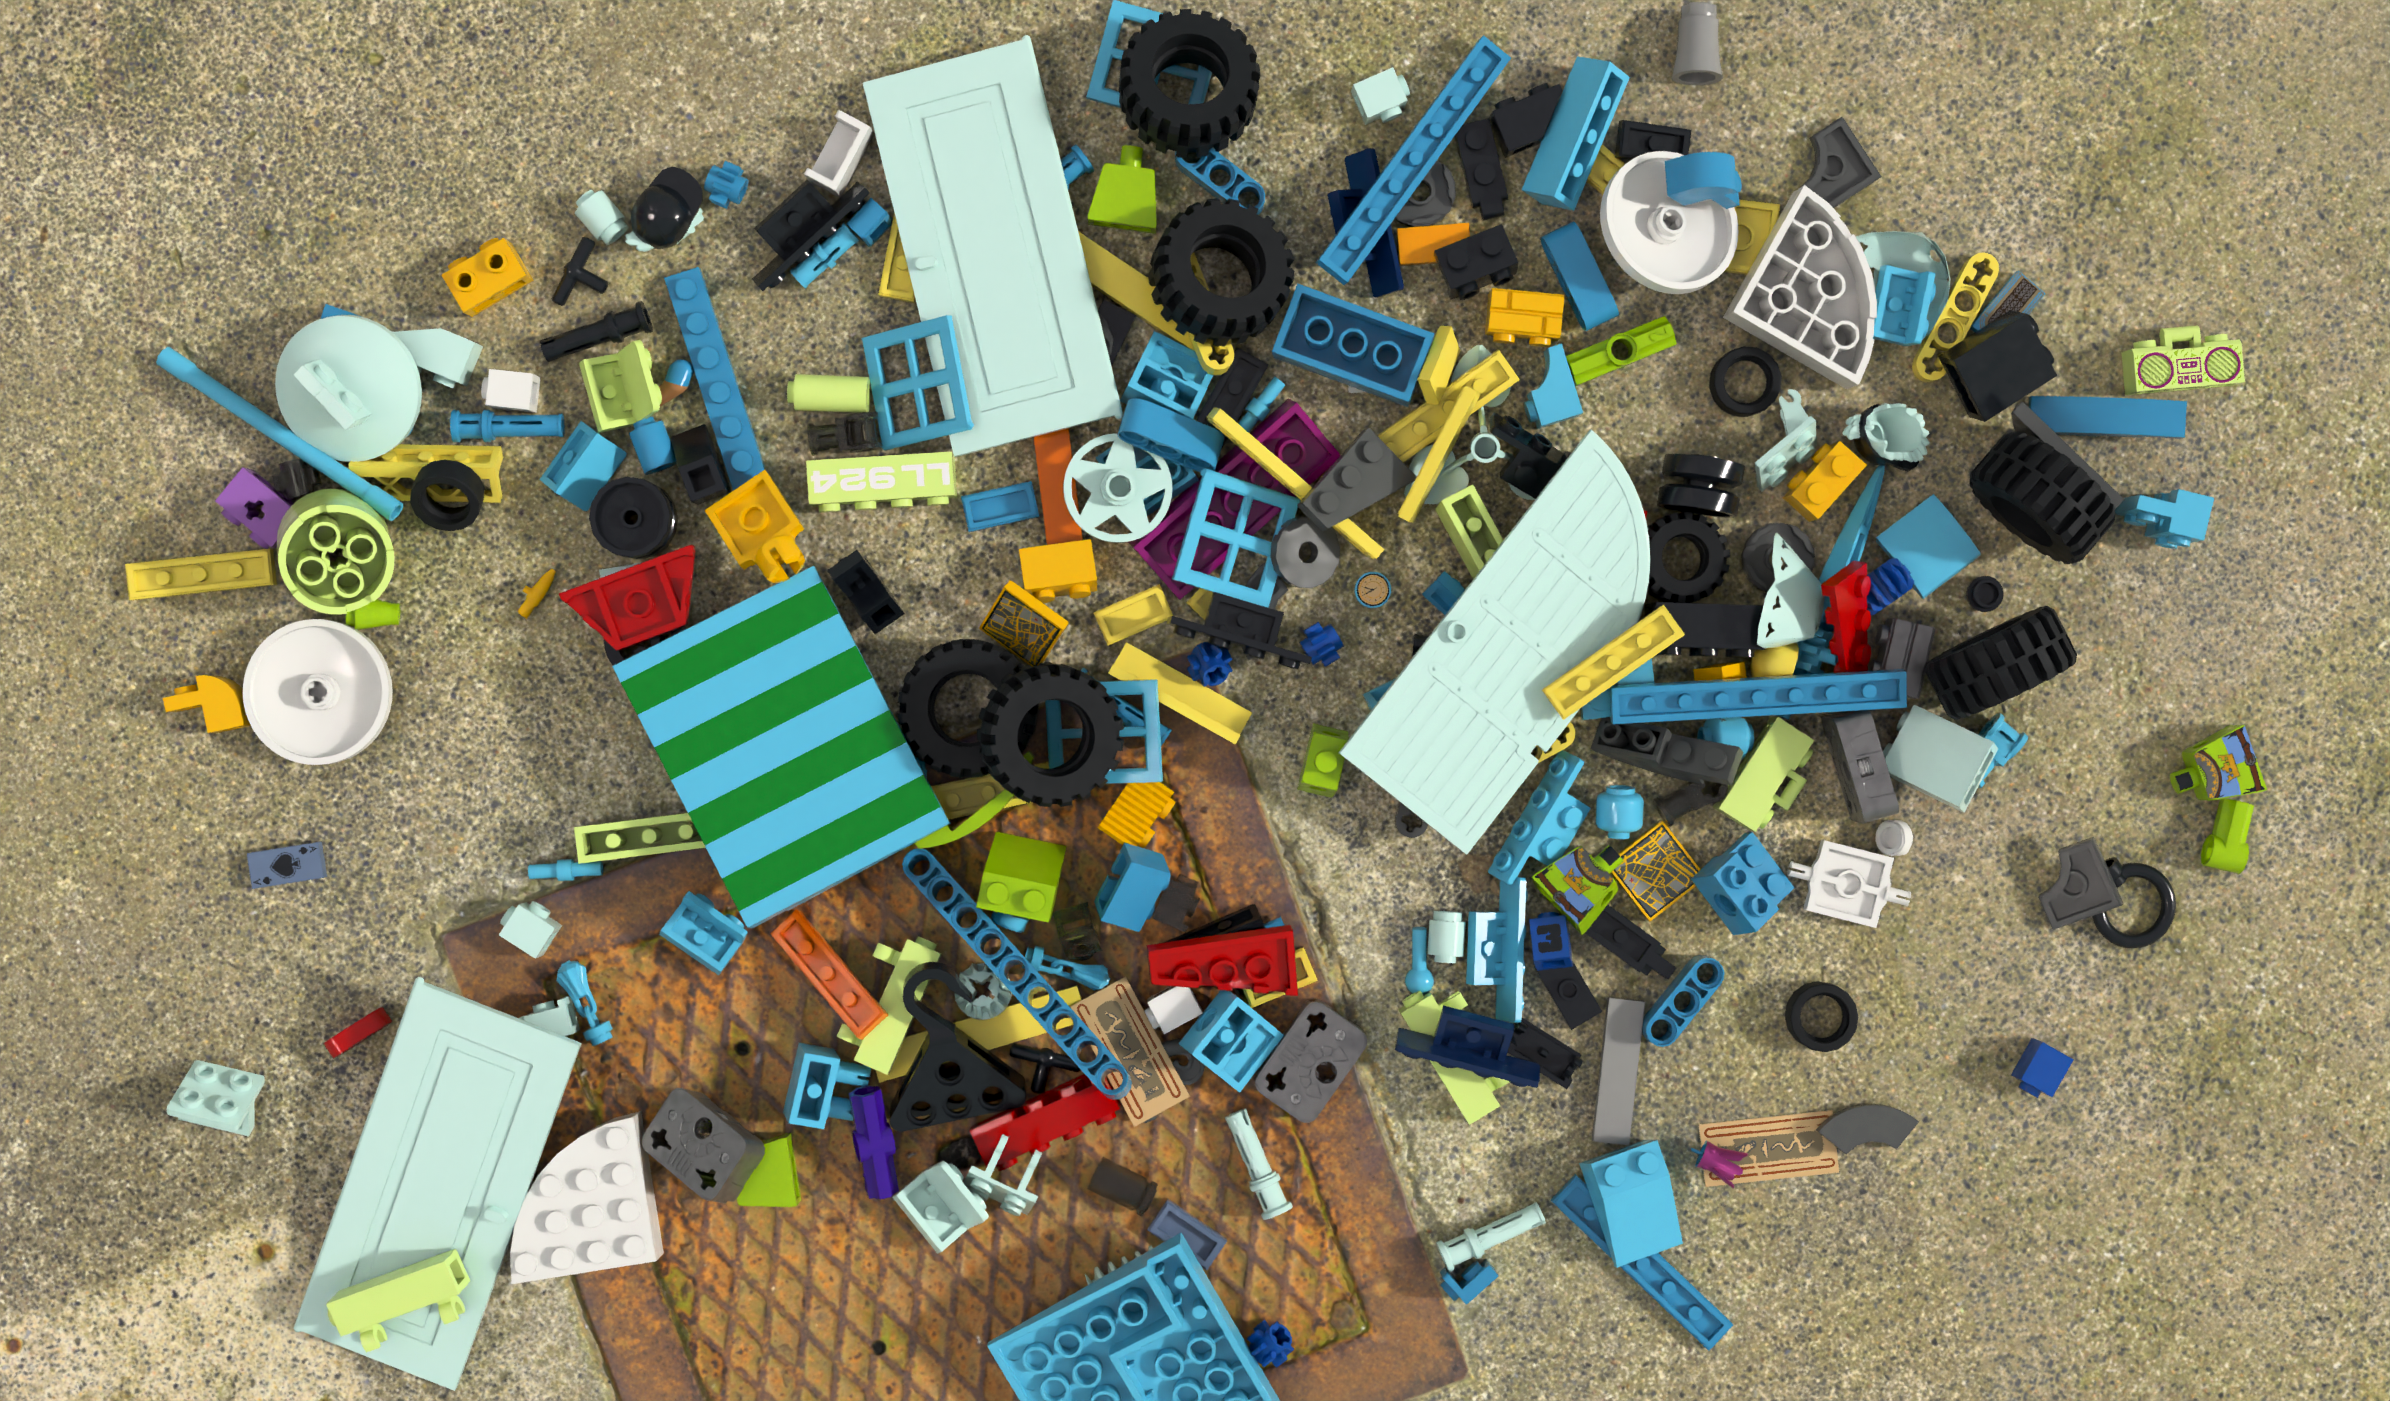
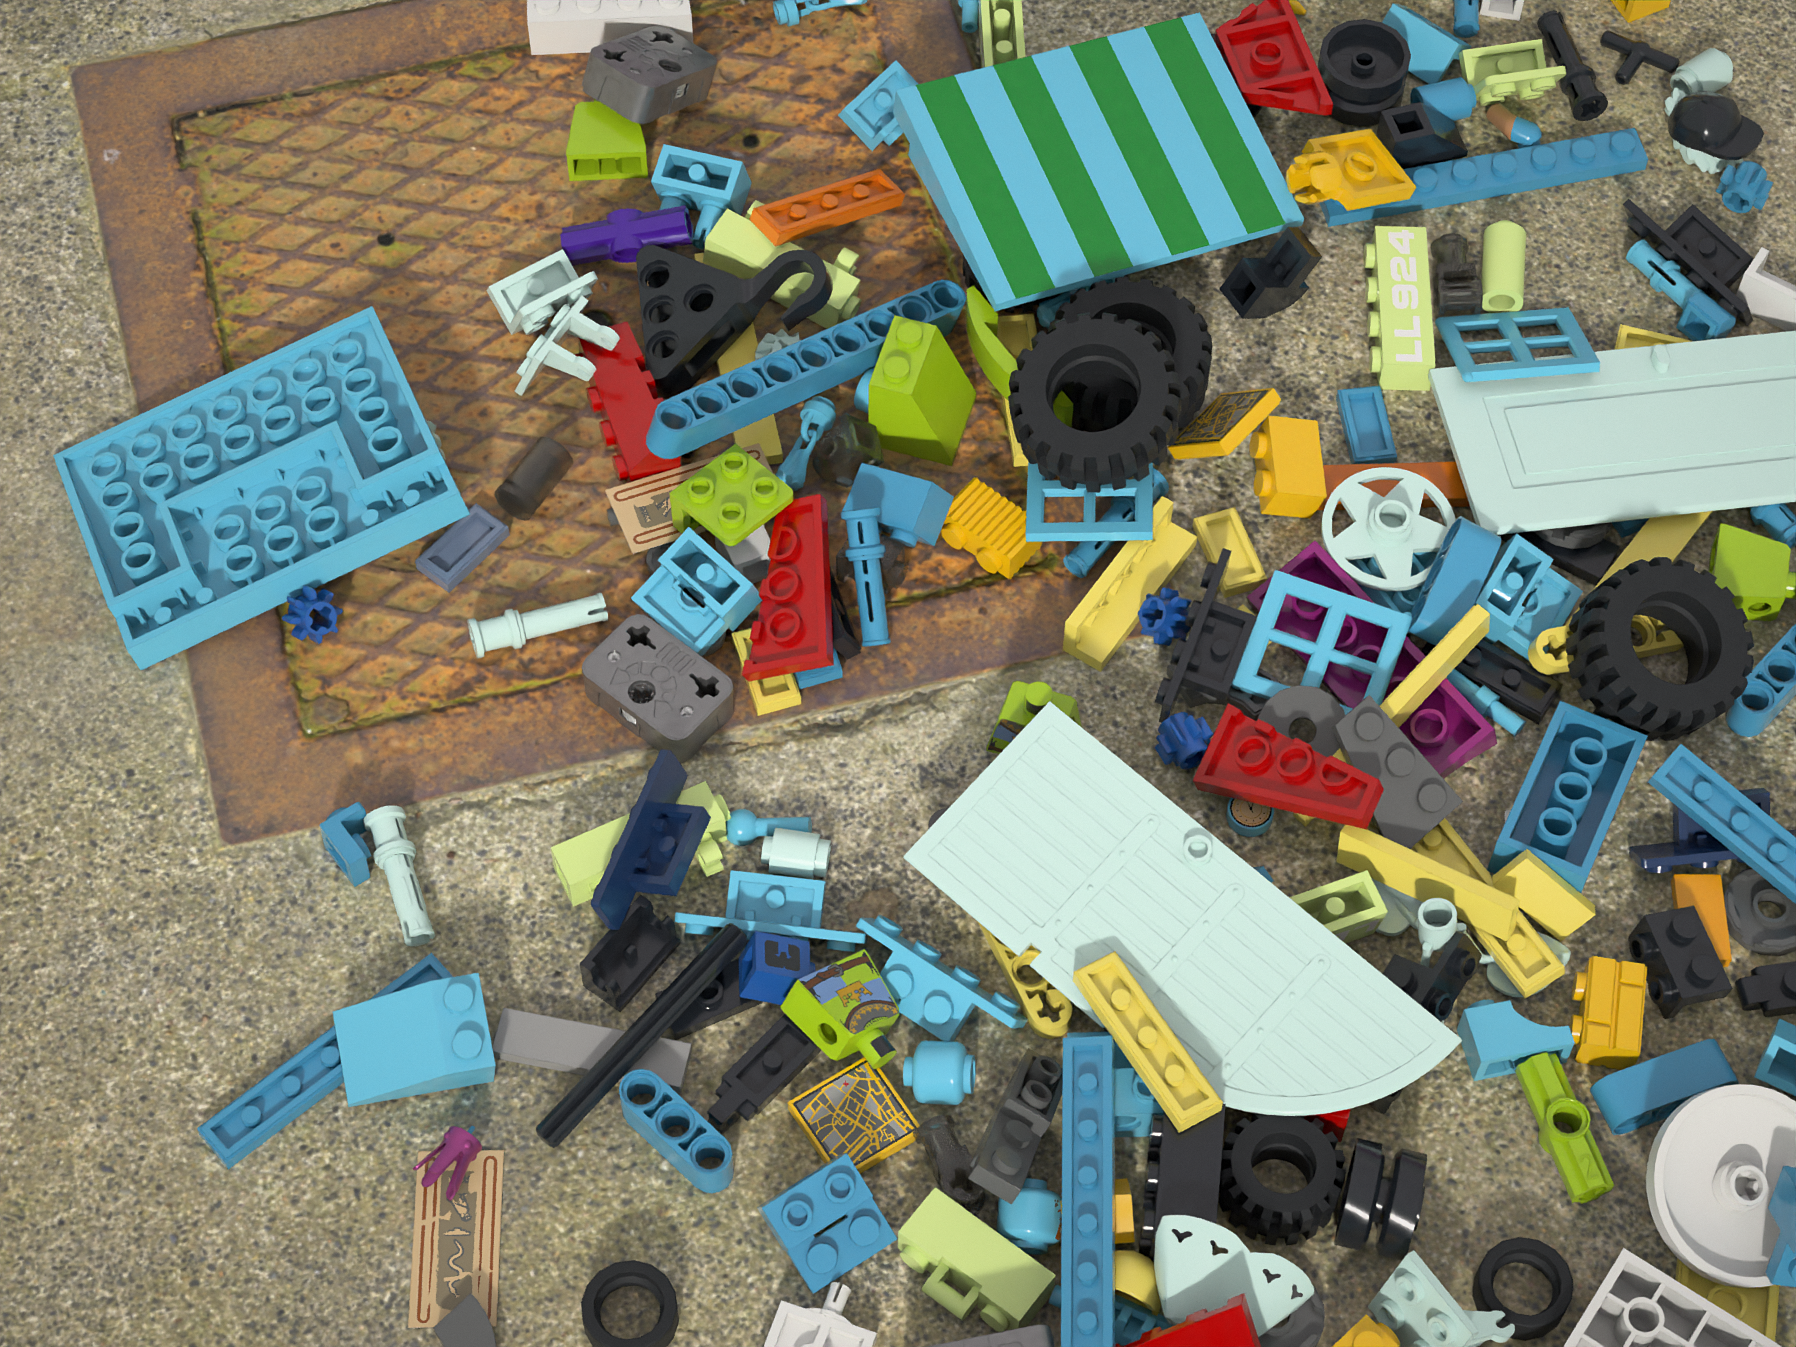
camera: 90 degrees right, 30 degrees down
none -> black axle [536,923,748,1148]
none -> lime bracket [669,443,794,546]
none -> dark azure pin [840,507,891,646]
none -> red wing [1192,703,1384,830]

